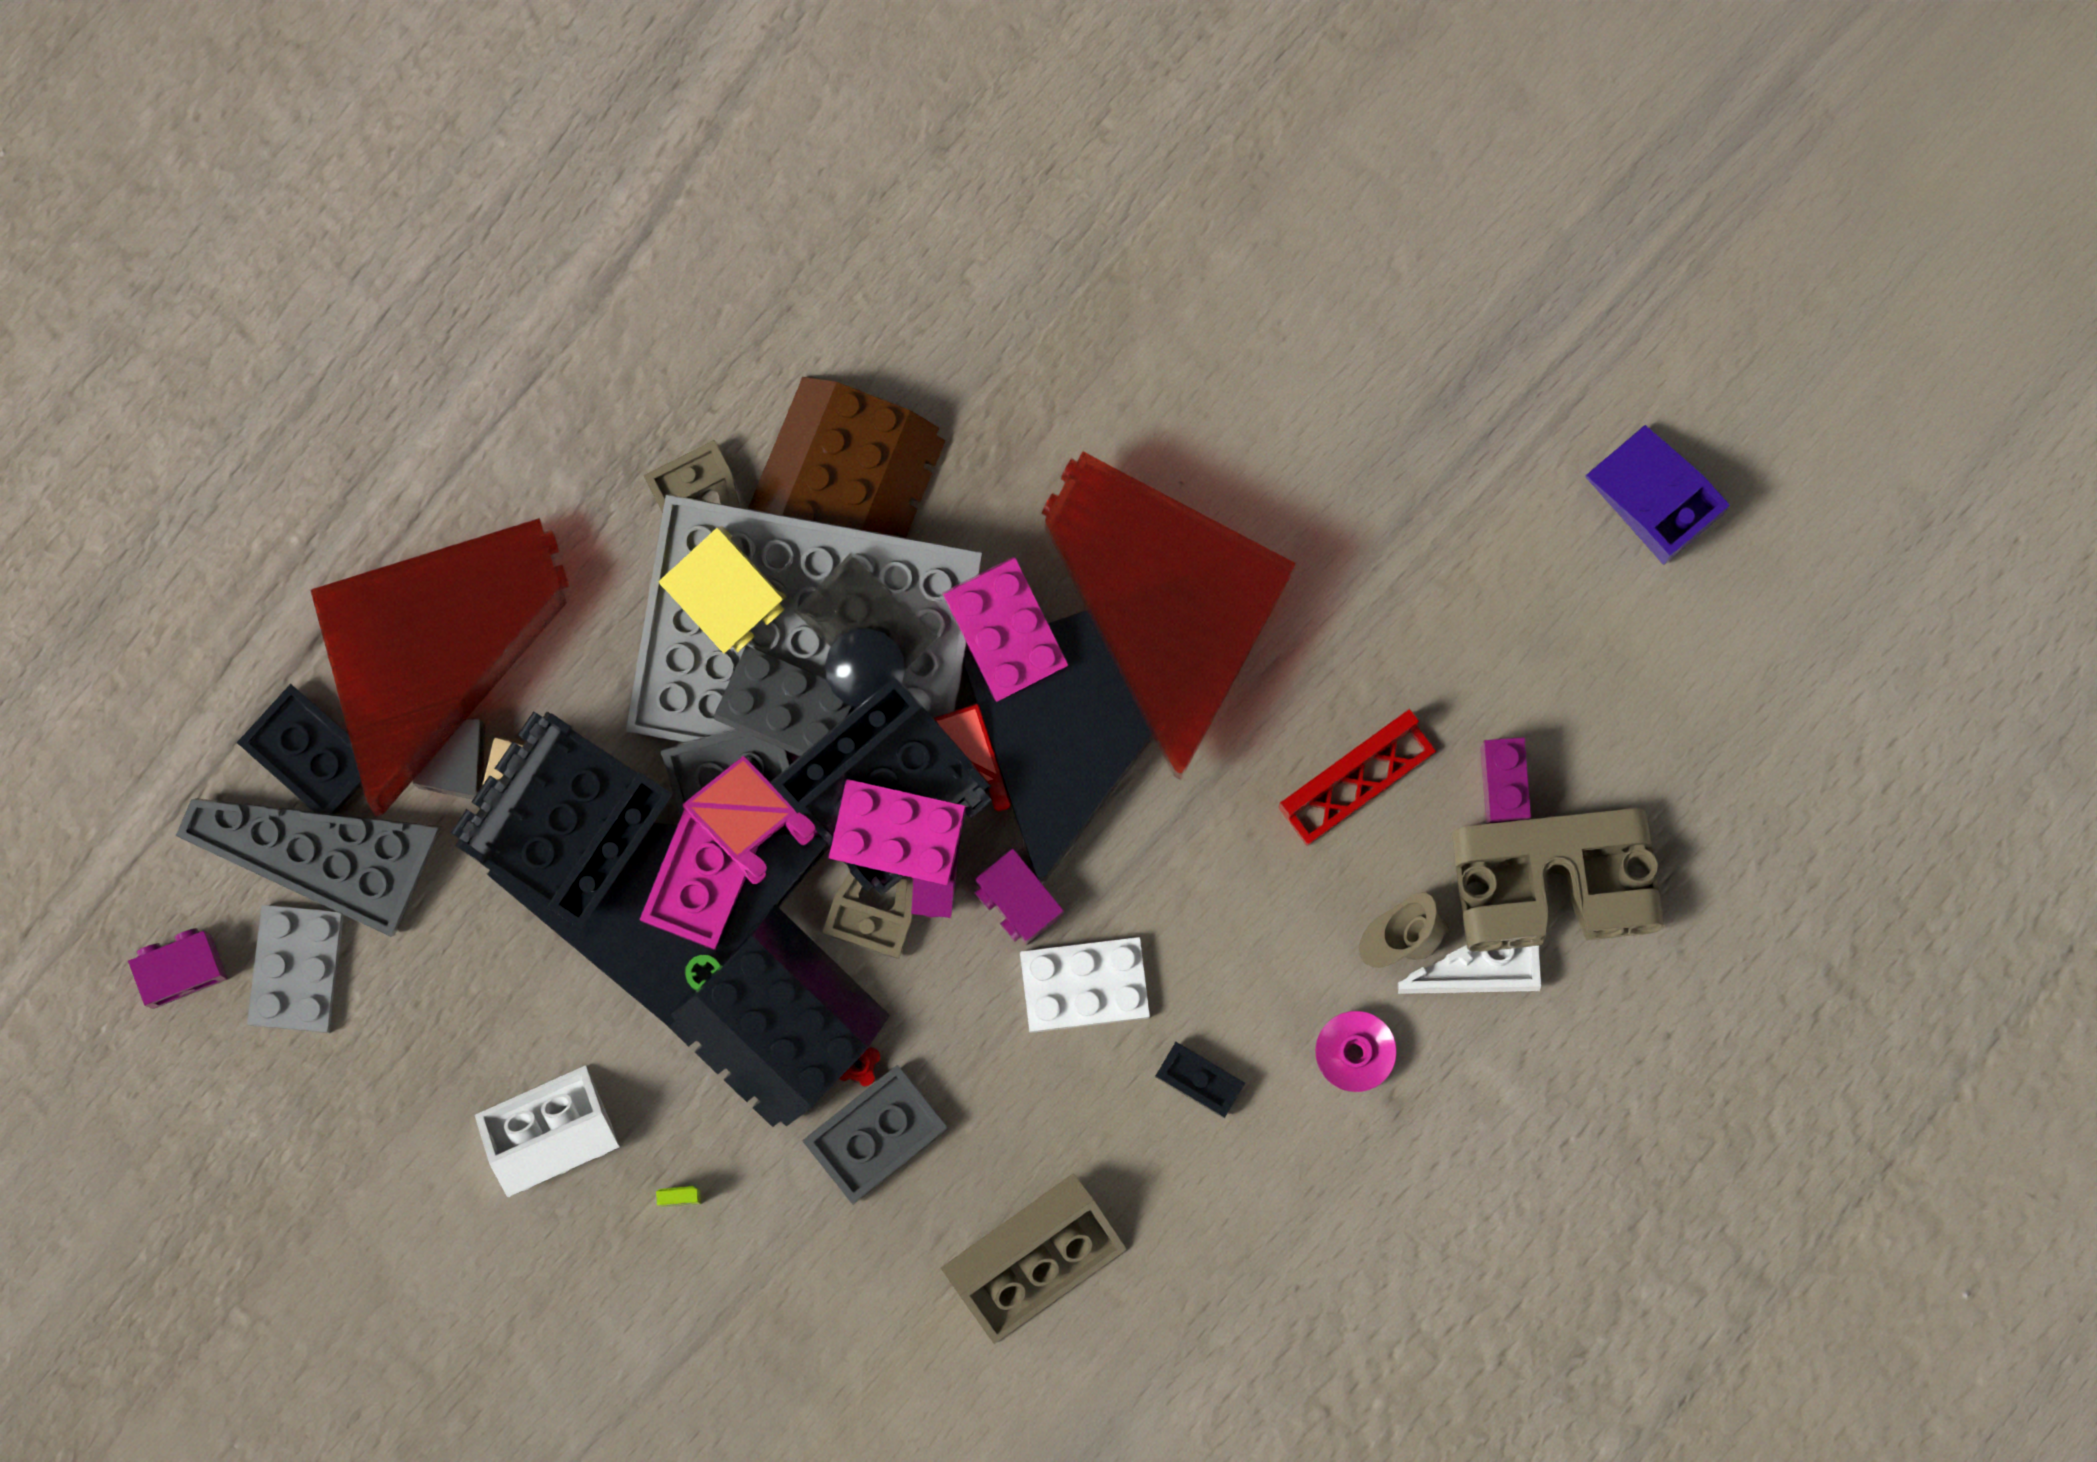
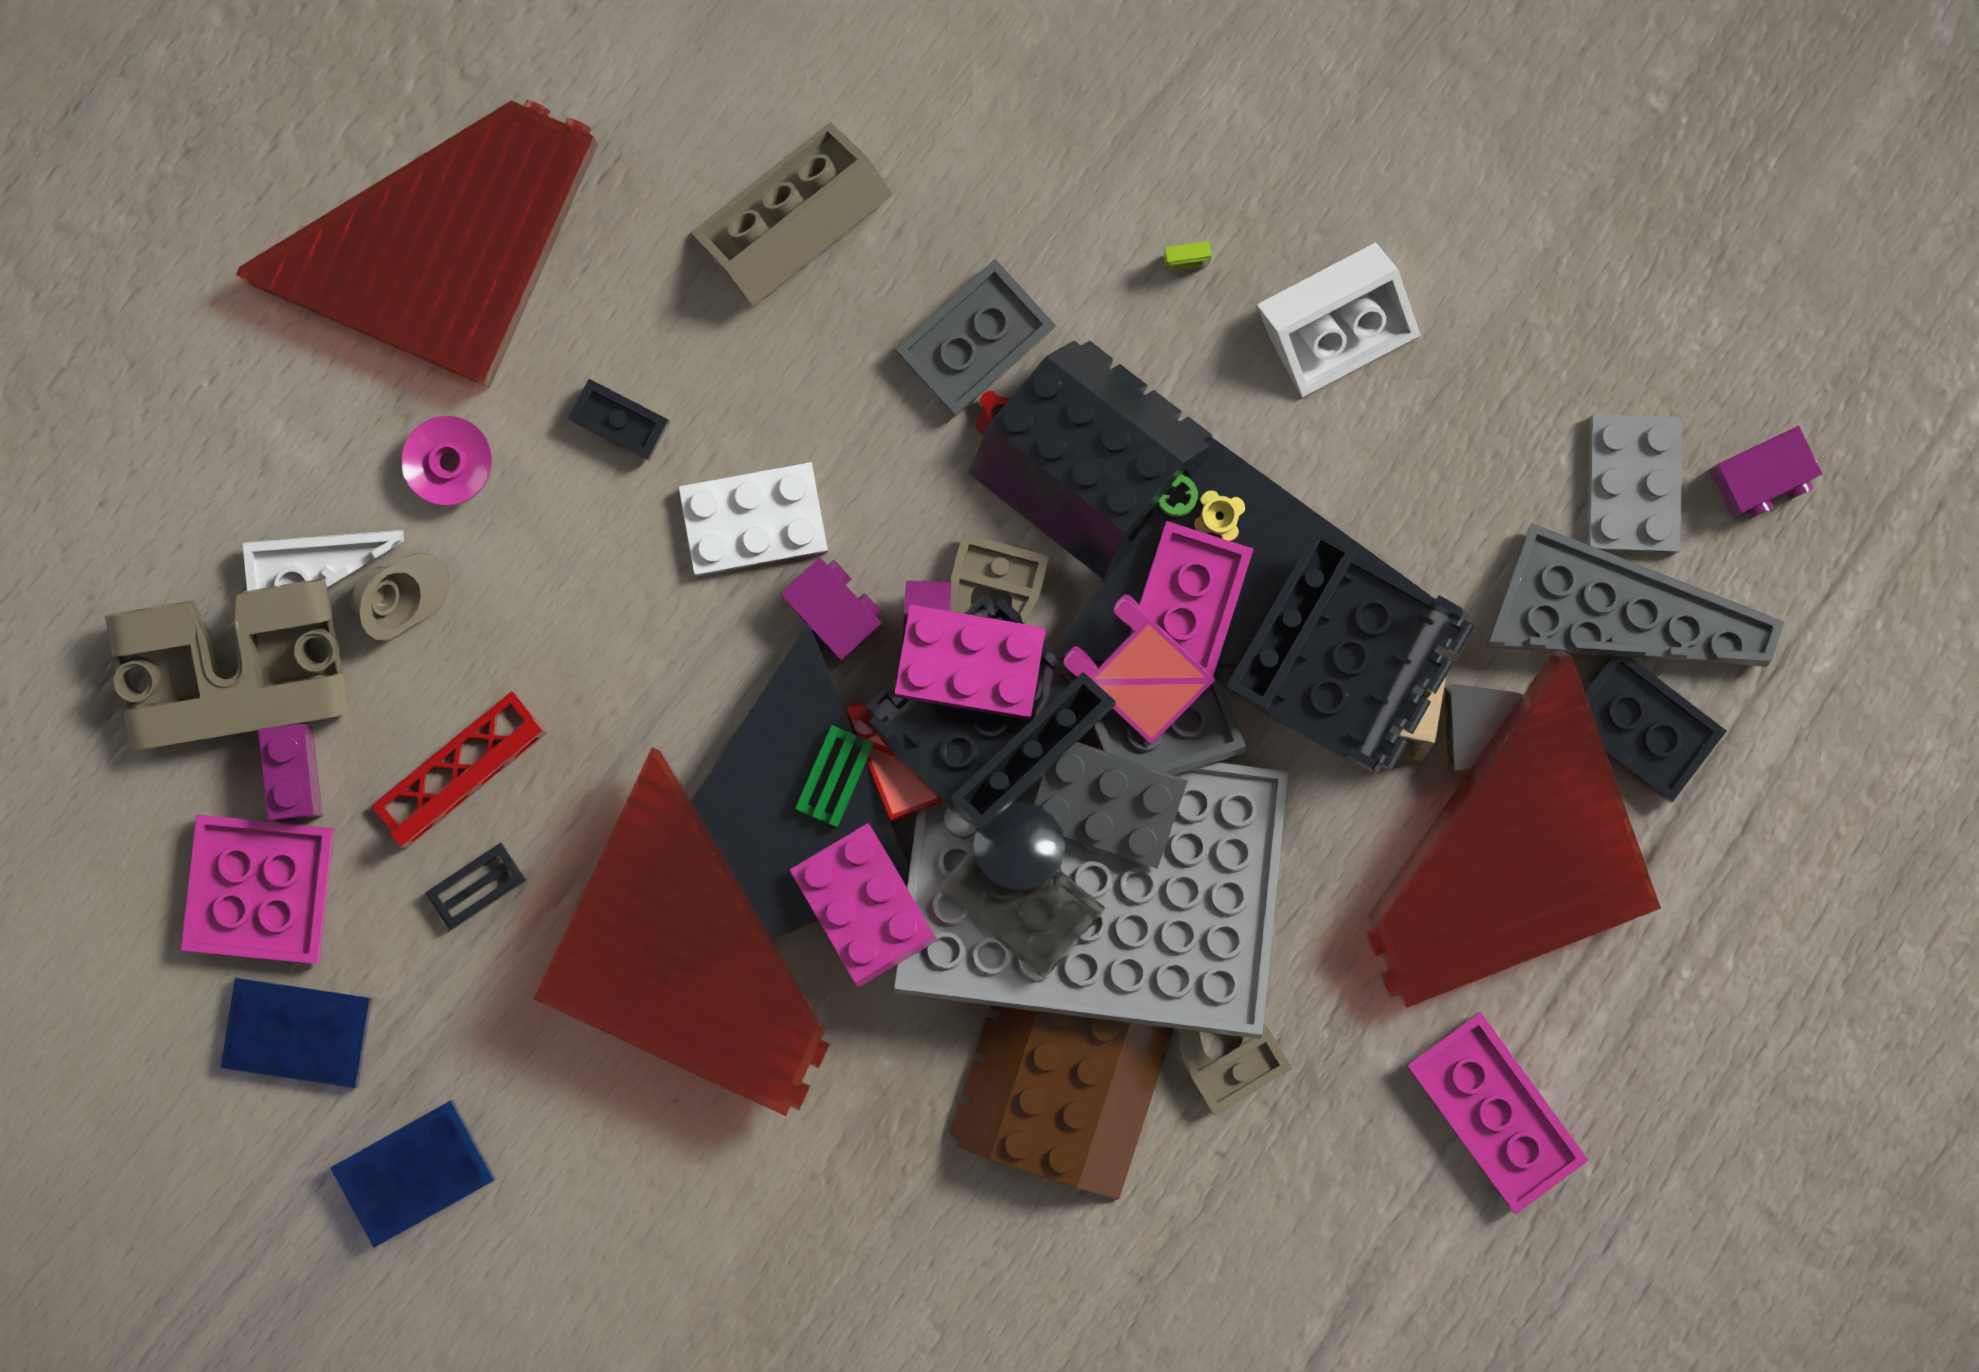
camera: 170 degrees right, 5 degrees up
light yellow panel [658,525,787,653] -> none
dark purple slope [1585,425,1730,565] -> none
none -> dark pink plate [181,815,335,964]
none -> clear blue plate [220,978,373,1088]
none -> clear red slope [236,100,598,389]
none -> clear blue plate [330,1100,496,1248]
none -> black tile [425,842,527,931]
none -> green tile [795,725,874,827]
none -> light yellow plate [1194,491,1245,541]
none -> dark pink plate [1406,1012,1589,1214]

